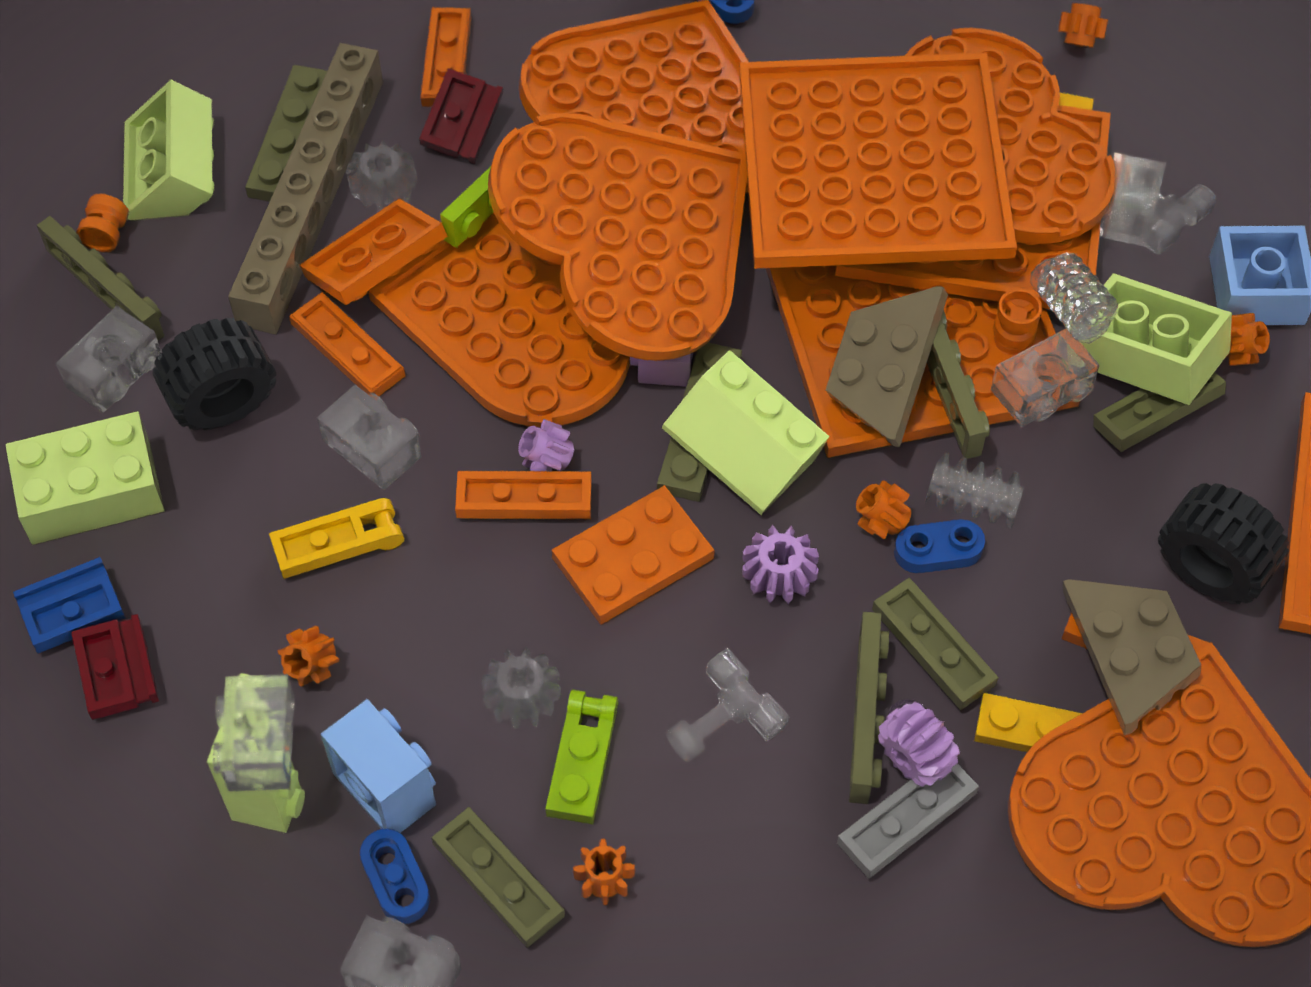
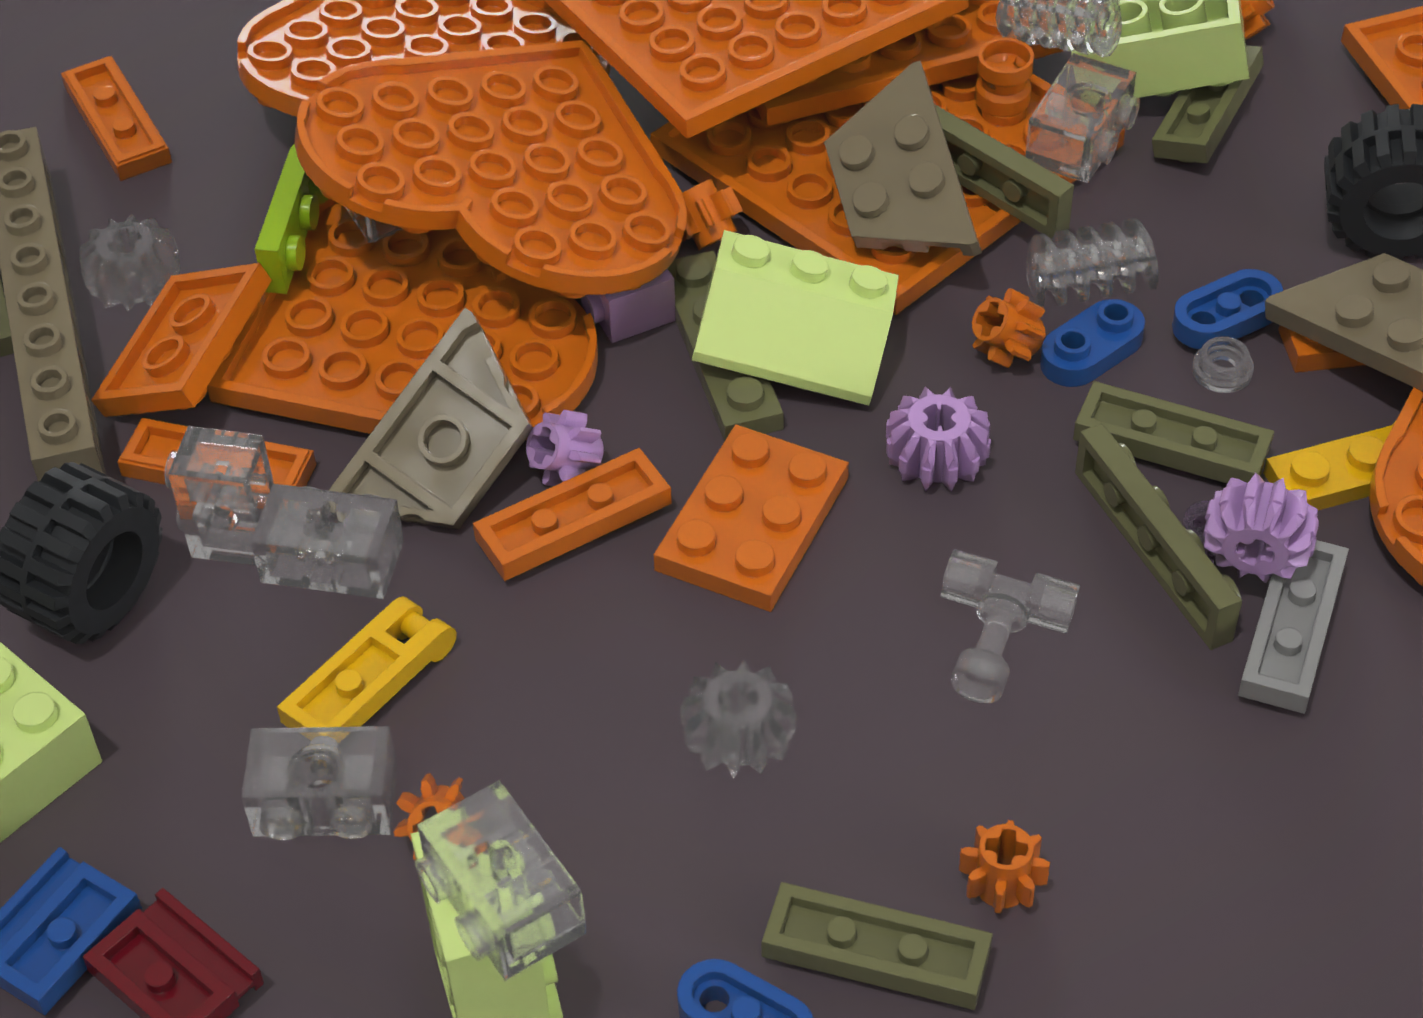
camera: 30 degrees left, 10 degrees down
light blue brick [321,699,436,833] -> none
dark red plate [419,68,503,164] -> none
lime plate [545,689,618,824] -> none
none -> clear brick [165,426,282,567]
none -> clear brick [241,726,397,840]
none -> dark tan wing [321,308,533,530]
none -> orange gear [682,179,743,250]
none -> blue plate [1172,269,1284,350]
none -> clear plate [1192,337,1254,393]

